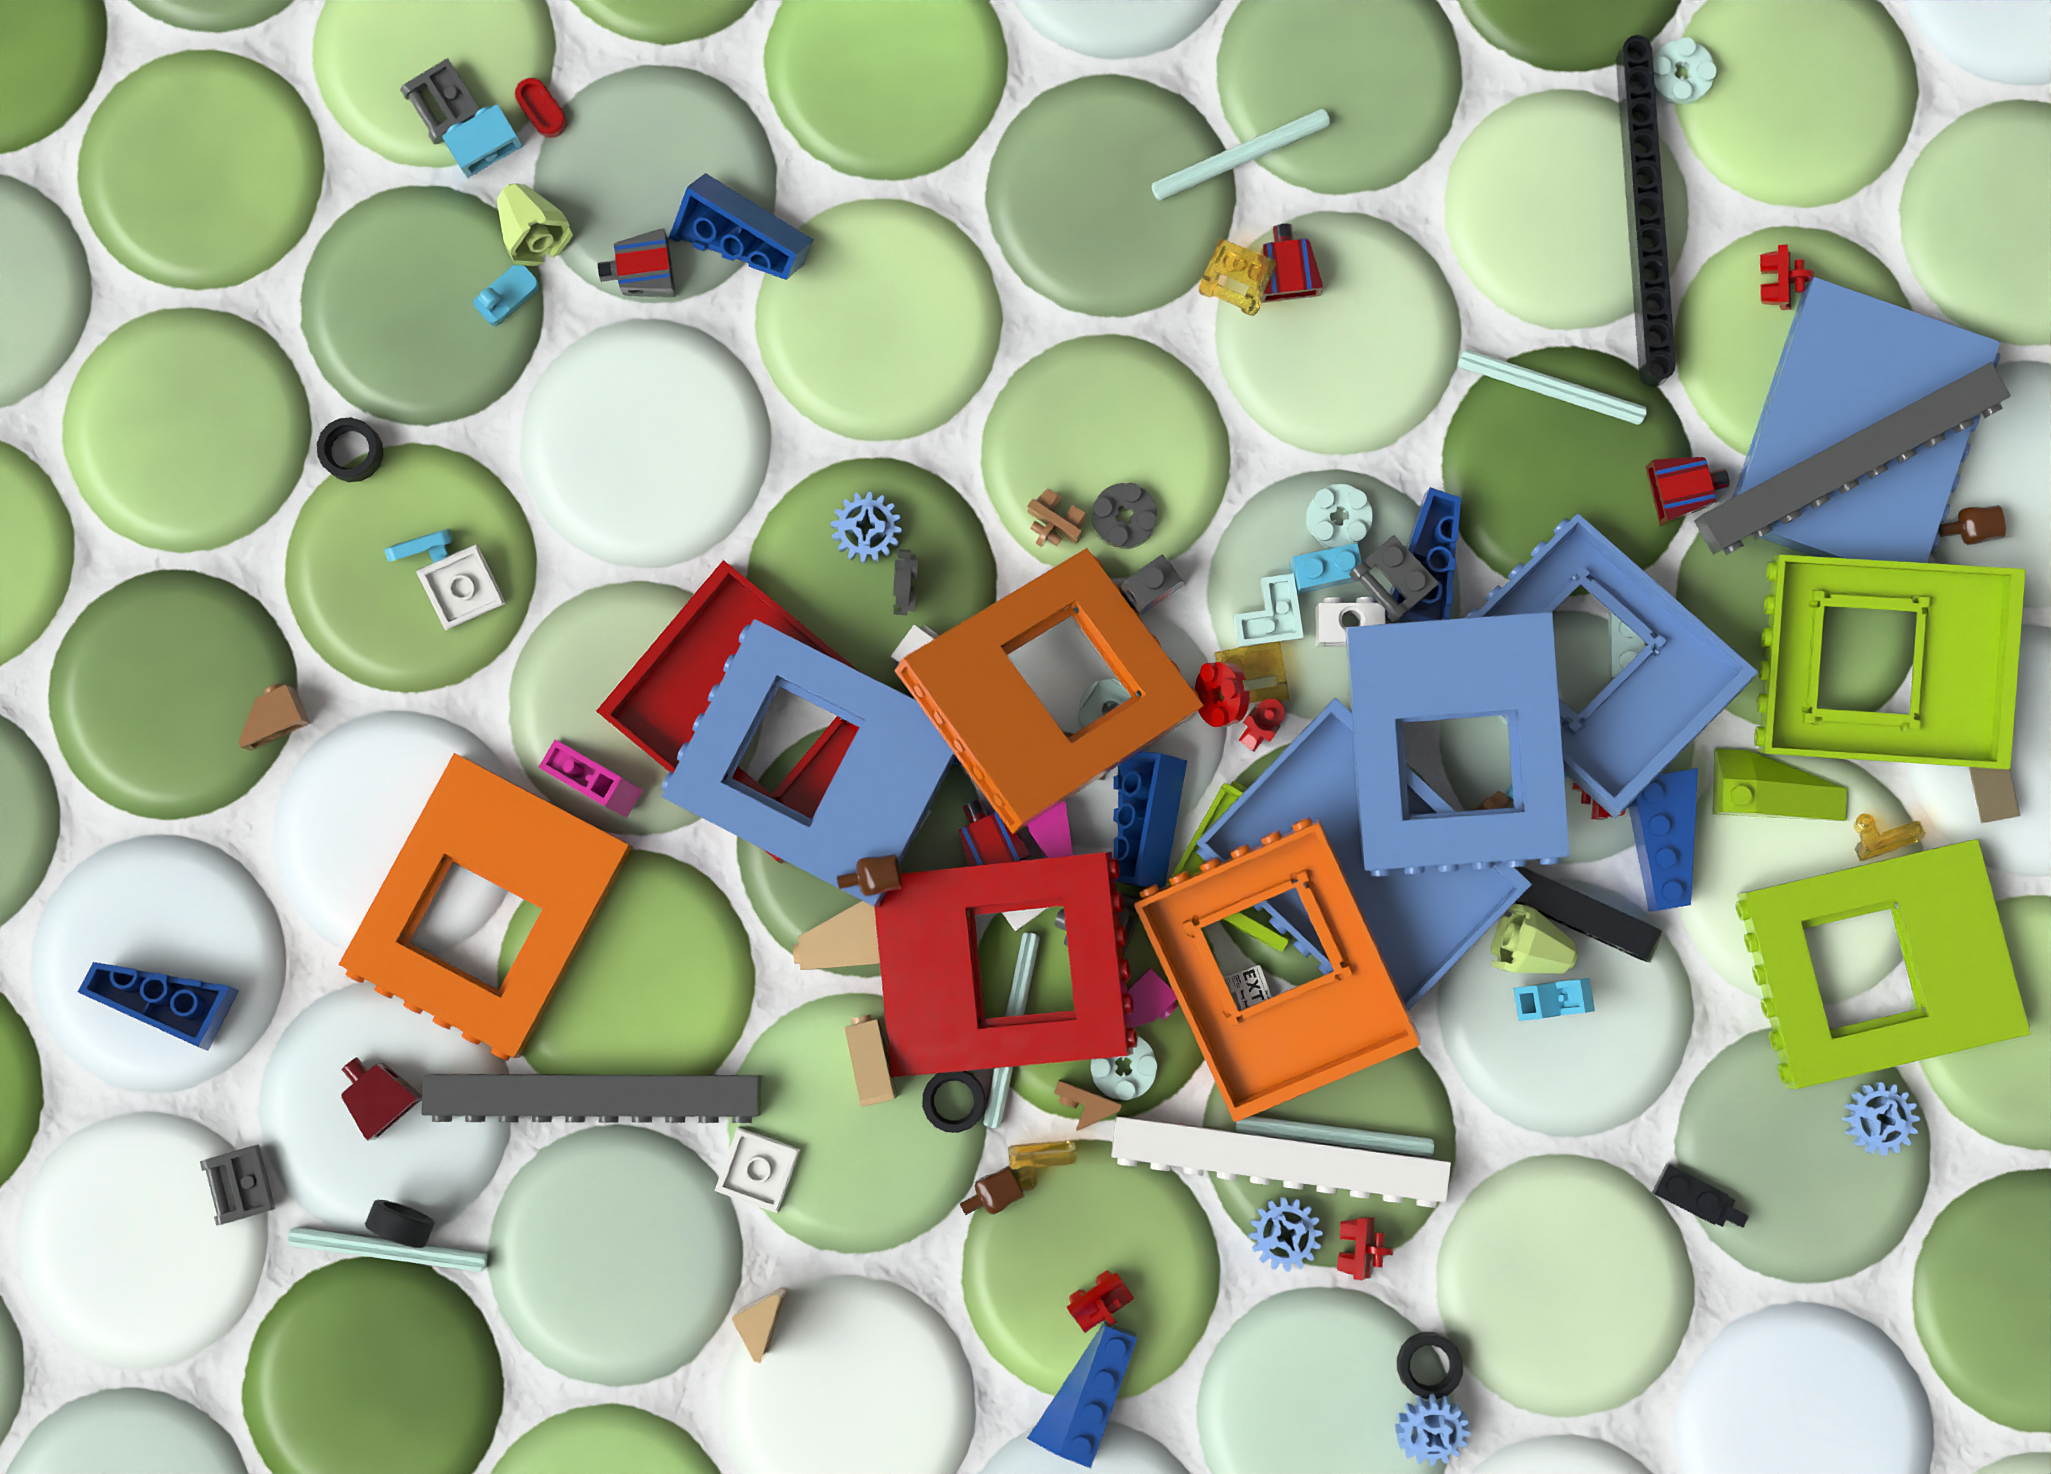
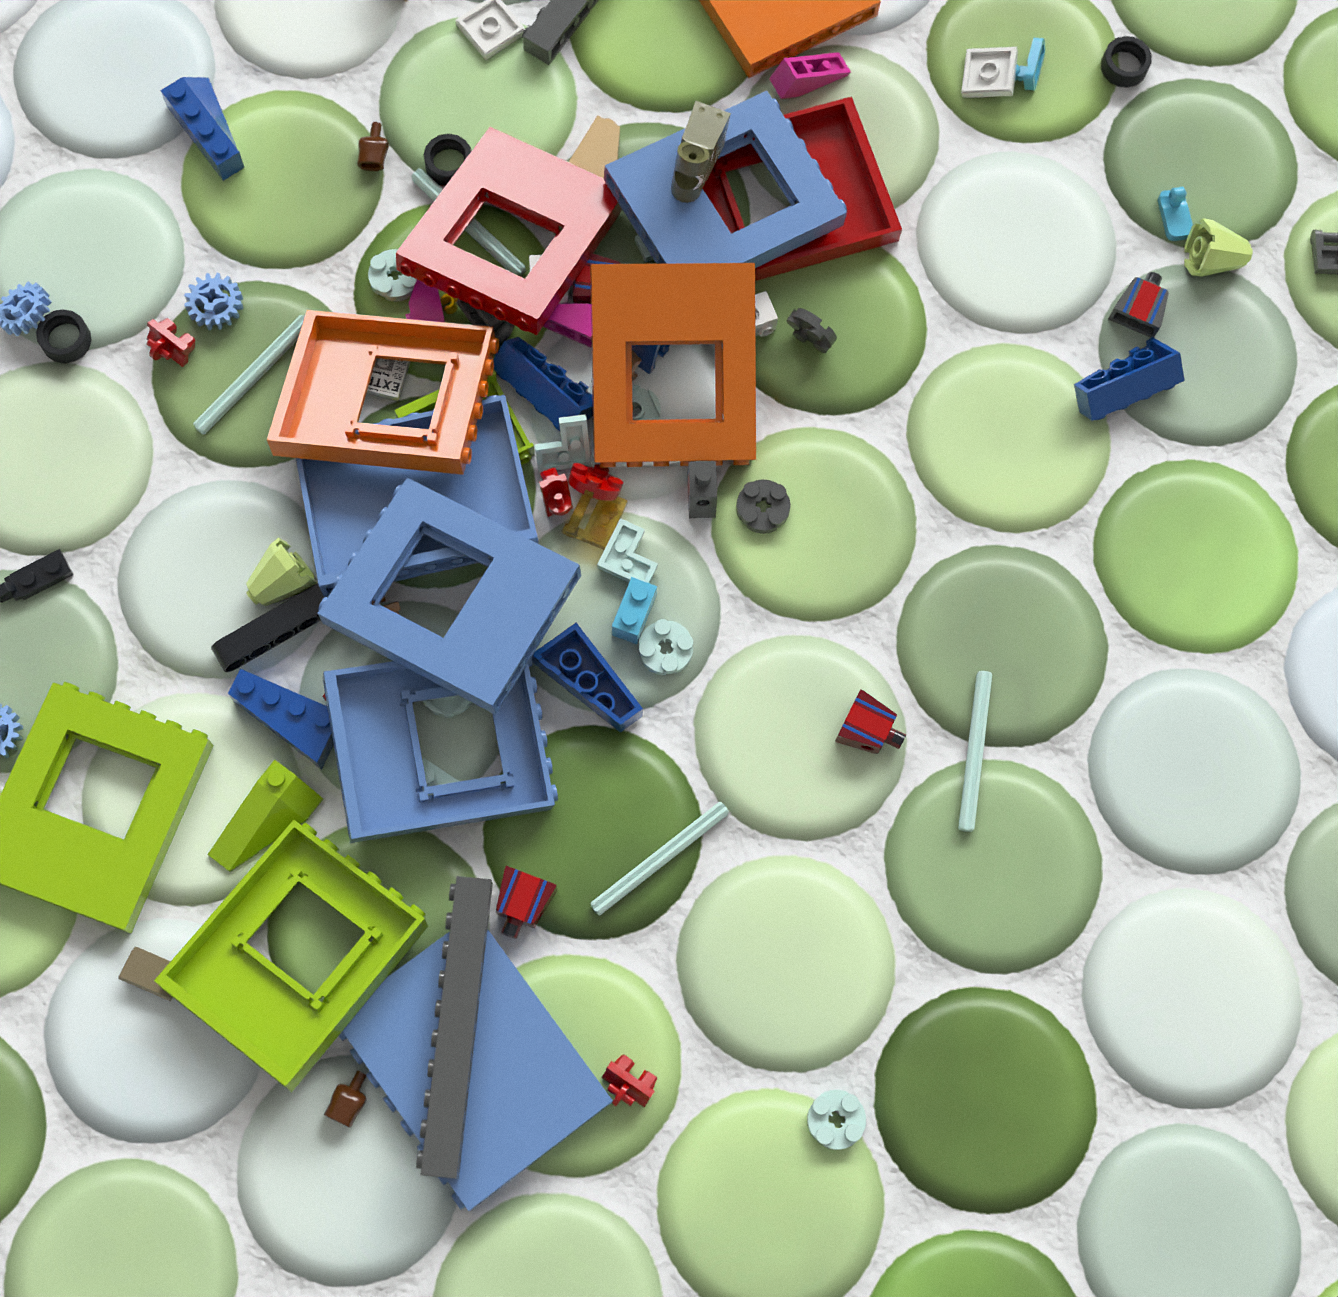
camera: 115 degrees right, 10 degrees down
medium azure brick [442,104,523,178] -> none
red tile [515,78,567,138] -> none
light blue gear [831,492,902,564] -> none
reddish brown piece [837,853,902,896] -> none
tan slope [844,1014,898,1107] -> none
clear yellow piece [1008,1141,1076,1191] -> none
medium nougat hips [1027,488,1087,547] -> none
medium nougat slope [1054,1080,1122,1131] -> none
red hips [1066,1270,1135,1333] -> none
white brick [1111,1115,1451,1208] -> none
clear yellow plate [1199,238,1277,316] -> none
white brick [1315,597,1385,647] -> none
dark grey plate [1349,535,1439,623] -> none
medium azure brick [1513,978,1595,1021] -> none
black beam [1616,35,1676,387] -> none
clear yellow piece [1854,813,1926,861] -> none
none -> light aqua plate [535,414,592,473]
none -> olive piece [671,101,731,203]

